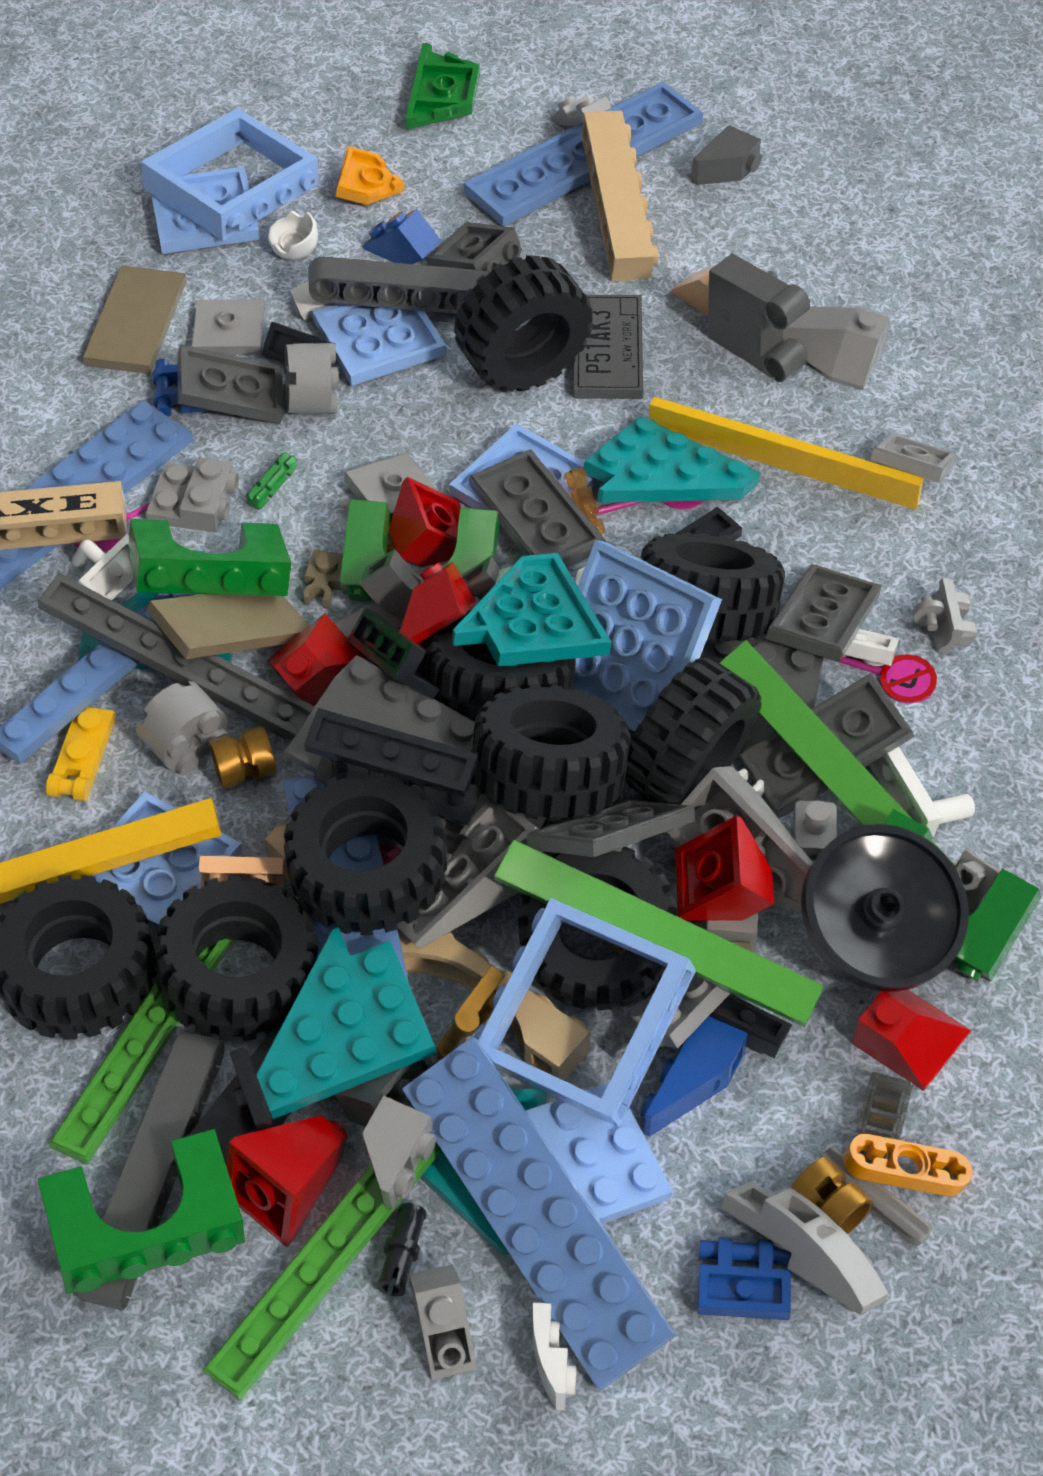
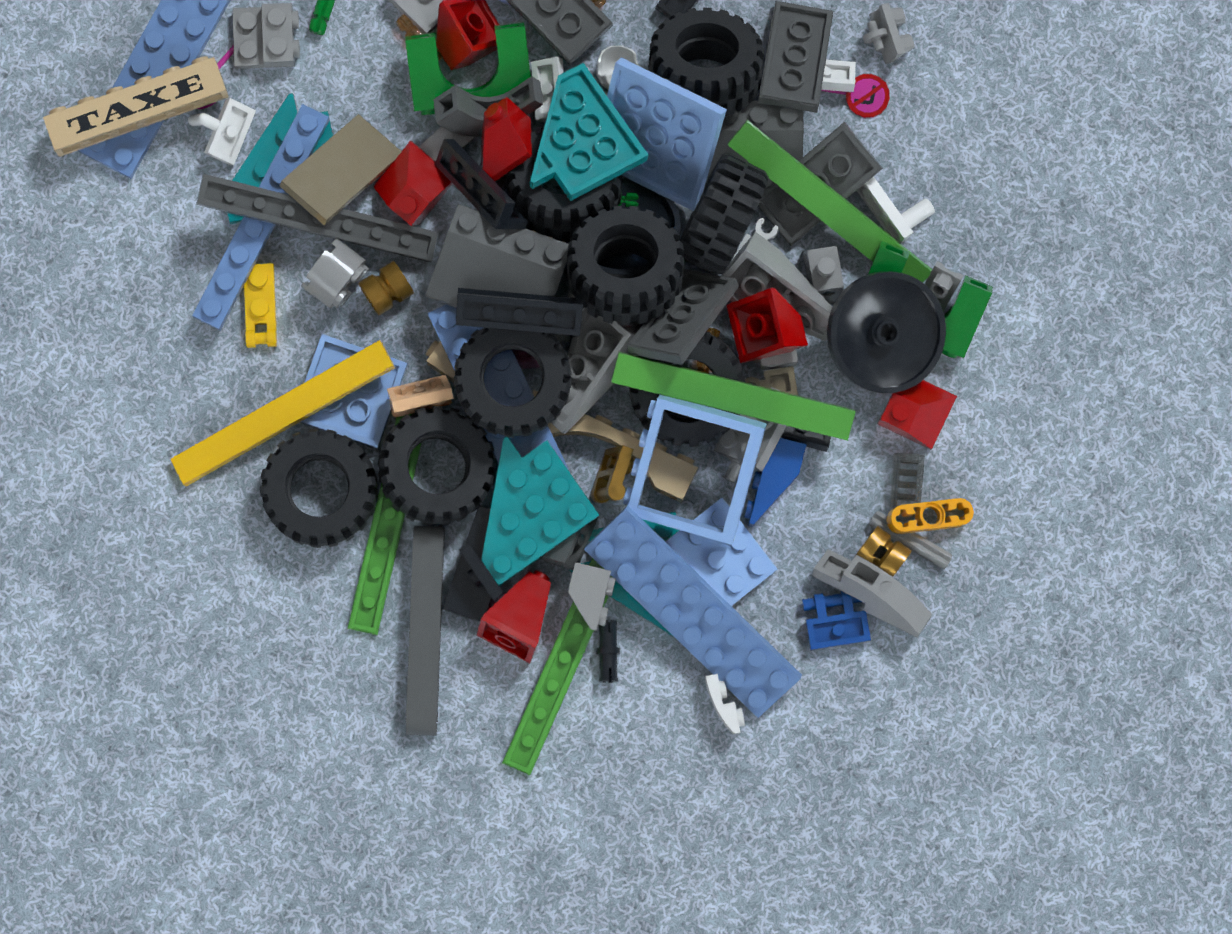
camera: 20 degrees left, 30 degrees up
green arch [37,1129,245,1294] -> none
green arch [128,519,291,596] -> none
dark tan plate [303,549,343,609] -> none
light grey slope [408,1264,477,1380] -> none

